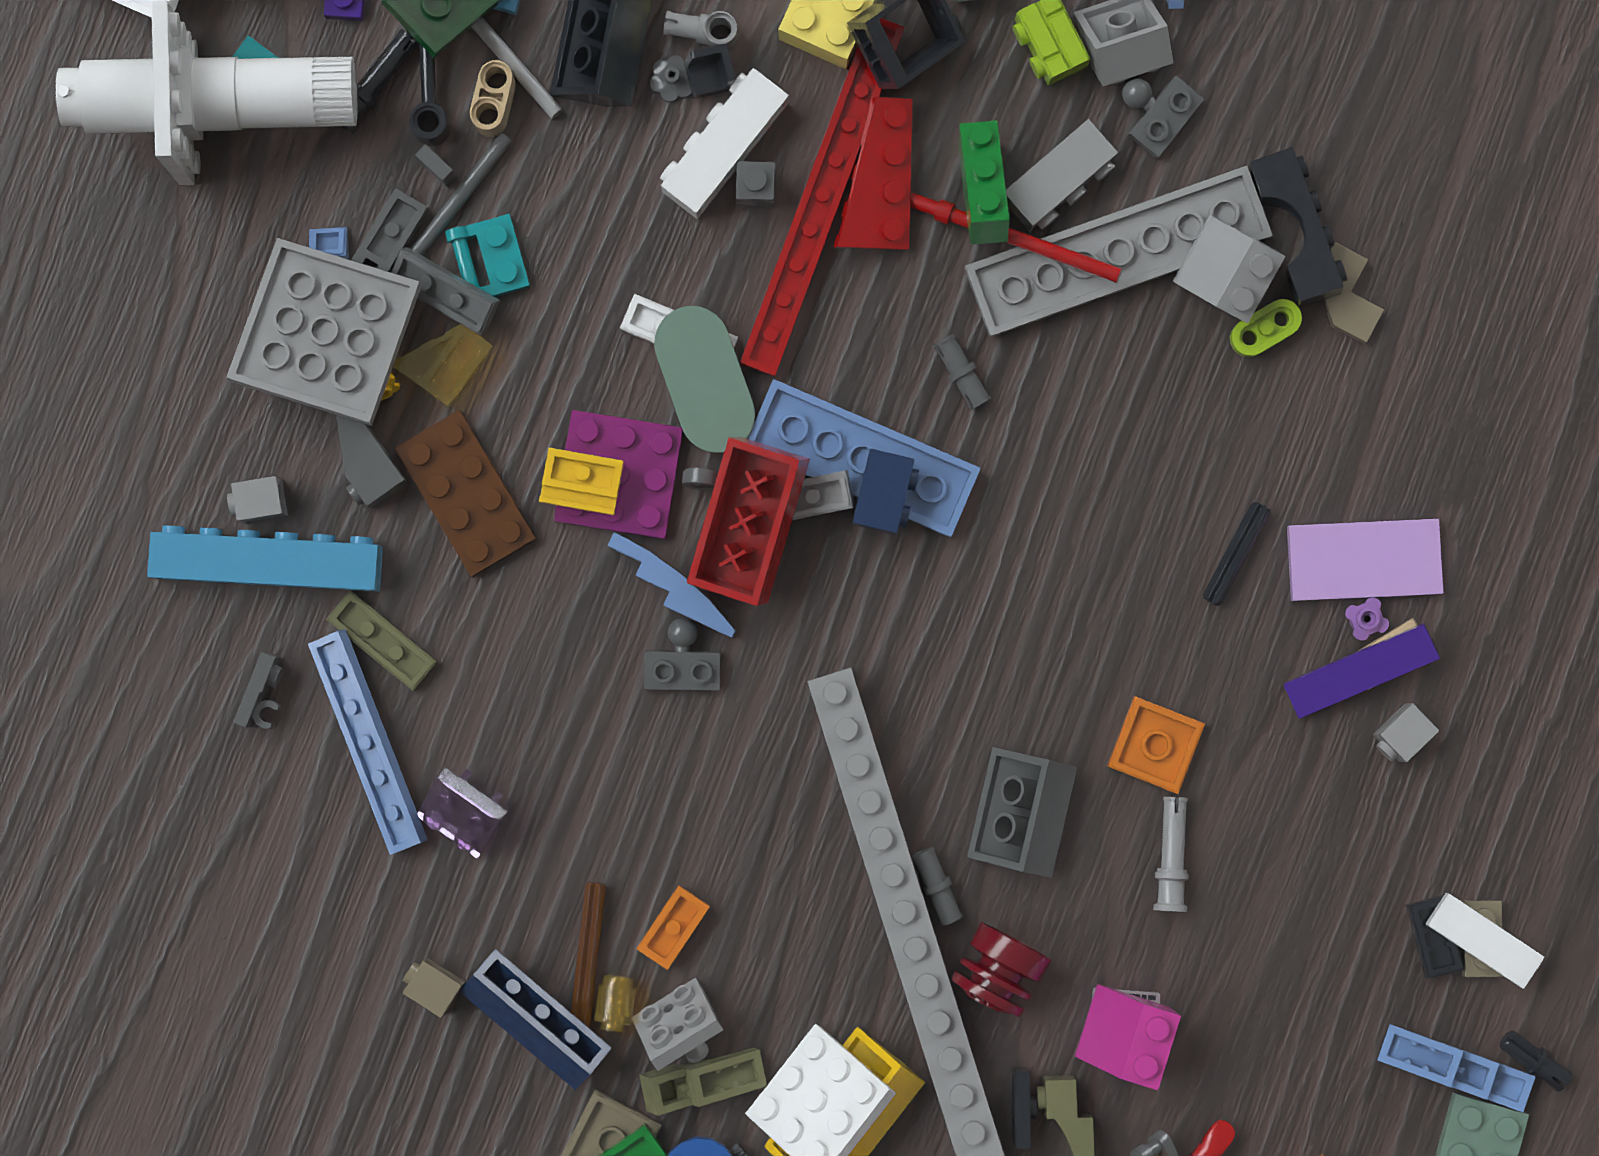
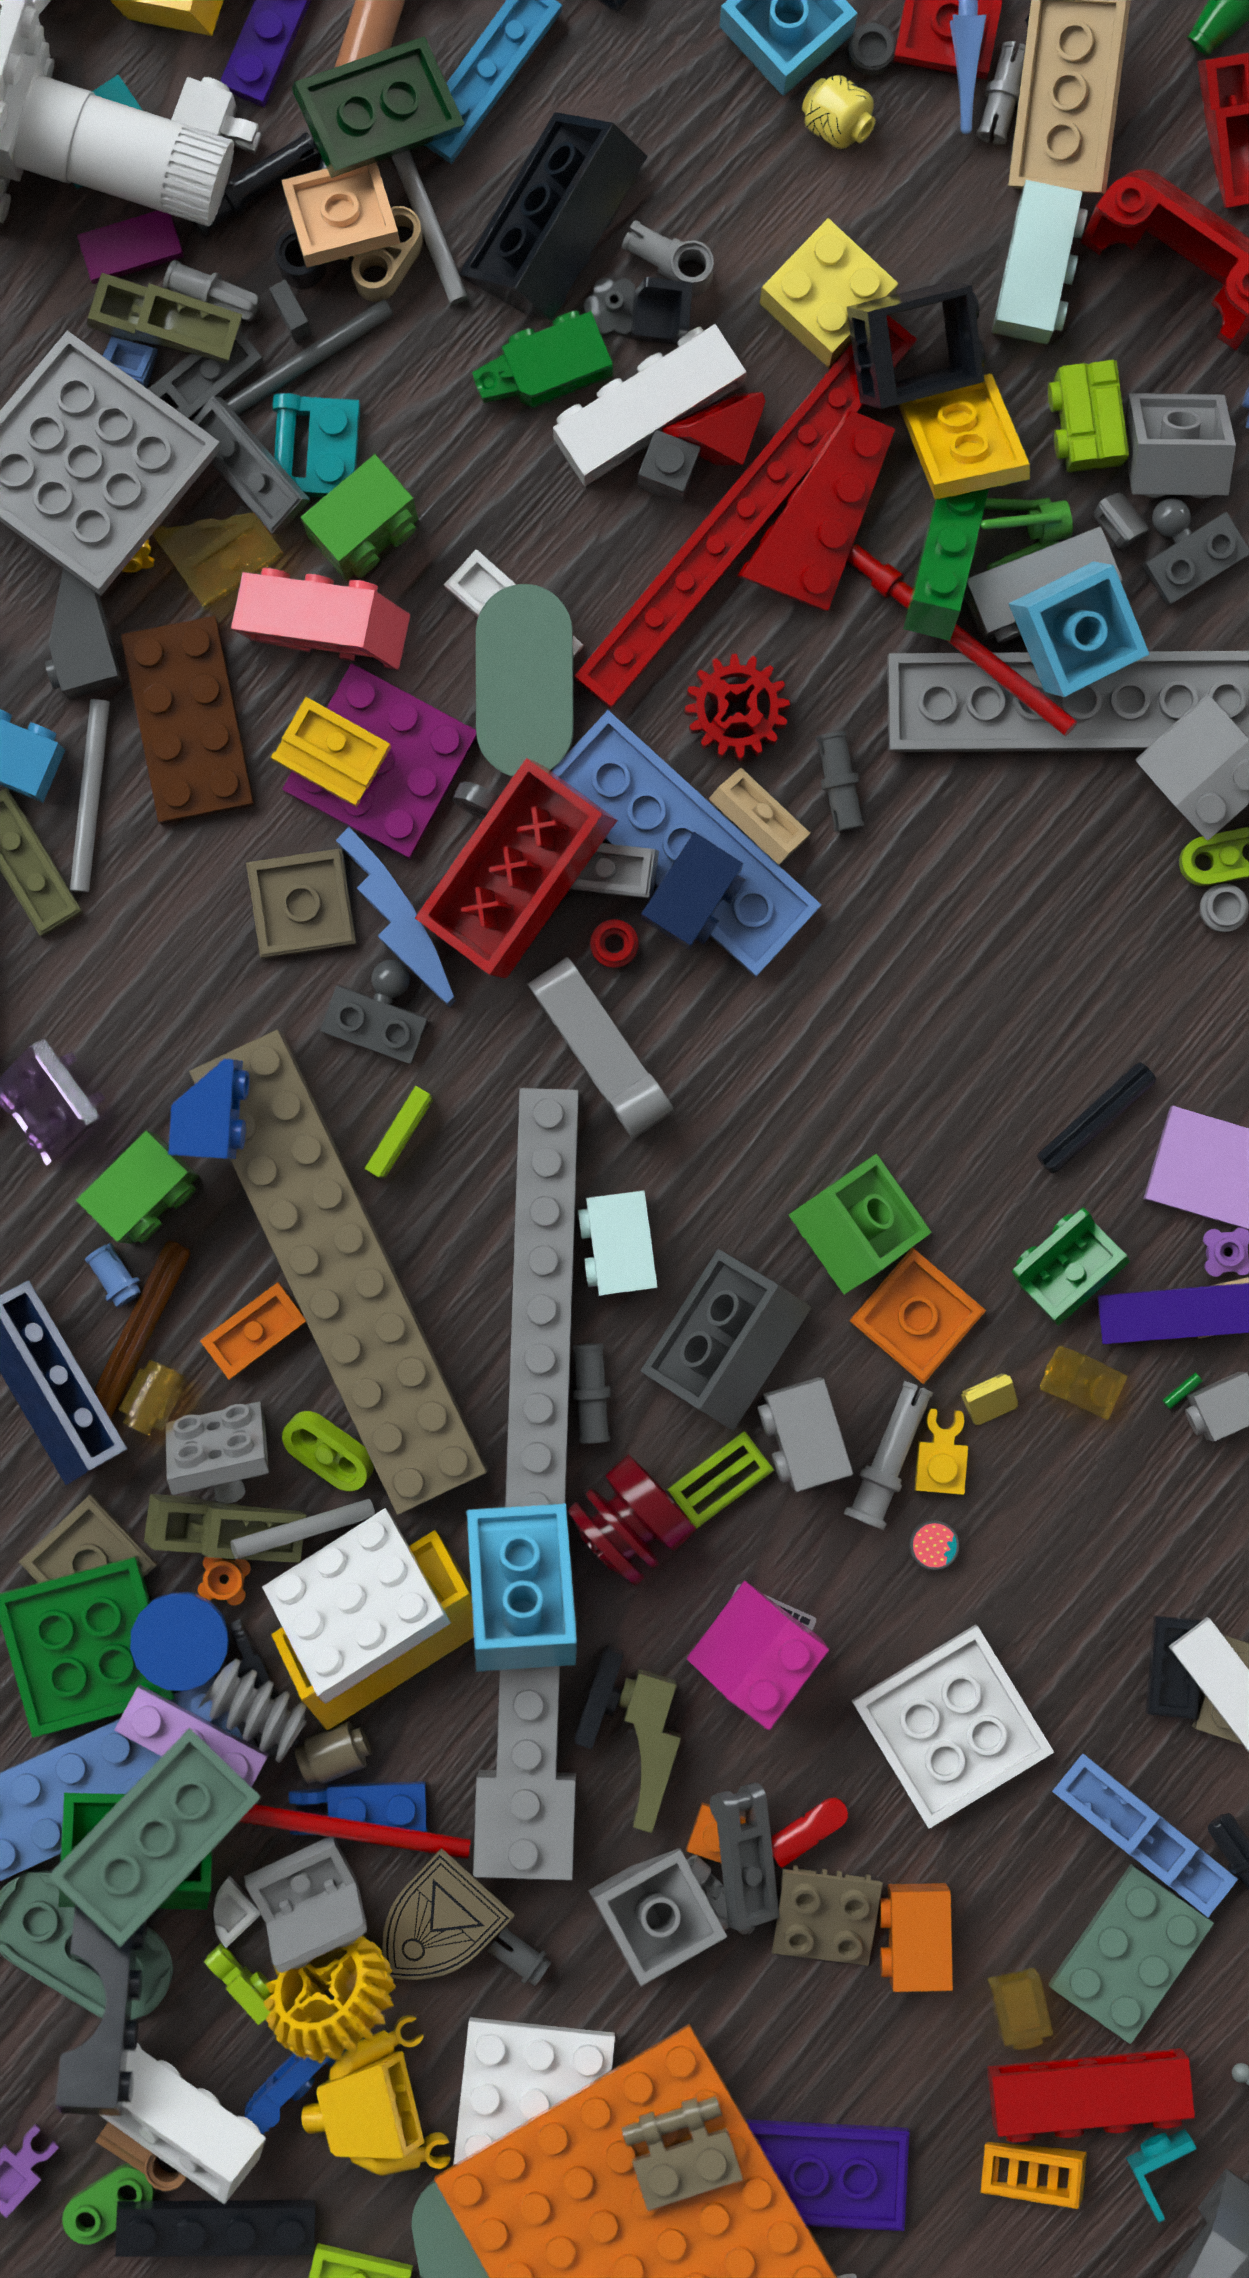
camera: 20 degrees right, 0 degrees up
none -> light grey bar [70,699,110,893]
none -> bright green brick [76,1130,199,1244]
none -> magenta tile [77,210,184,285]
none -> medium blue pin [85,1243,141,1308]
none -> olive slope [87,272,242,364]
none -> light grey axle [163,260,260,321]
none -> blue slope [168,1059,249,1159]
none -> white brick [171,77,262,153]
none -> dark tan brick [189,1029,488,1515]
none -> orange plate [198,1557,251,1606]
none -> light grey bar [230,1499,375,1559]
none -> coral wedge [231,568,410,670]
none -> dark tan tile [246,848,357,959]
none -> light nougat tile [281,162,400,268]
none -> lime plate [282,1411,374,1491]
none -> bright green brick [300,454,419,581]
none -> lime tile [365,1086,433,1179]
none -> medium azure slope [467,1504,576,1672]
none -> green hinge [472,311,613,408]
none -> light grey beam [527,957,674,1139]
none -> light aqua brick [578,1190,657,1296]
none -> red plate [590,919,639,968]
none -> red slope [661,392,766,465]
none -> lime tile [667,1431,774,1528]
none -> red gear [685,654,790,761]
none -> tan plate [709,768,811,865]
none -> light grey brick [758,1377,853,1492]
none -> bright green slope [789,1153,932,1295]
none -> white plate [851,1624,1054,1829]
none -> yellow plate [899,373,1030,500]
none -> coral tile [909,1520,959,1570]
none -> yellow plate [914,1408,968,1495]
none -> light yellow slope [961,1374,1018,1425]
none -> bright green plant [980,498,1073,571]
none -> medium azure brick [1008,561,1150,697]
none -> green bracket [1012,1208,1130,1326]
none -> clear yellow bracket [1040,1346,1128,1420]
none -> light grey slope [1093,493,1148,550]
none -> green piece [1162,1373,1203,1410]
none -> light grey plate [1200,884,1249,932]

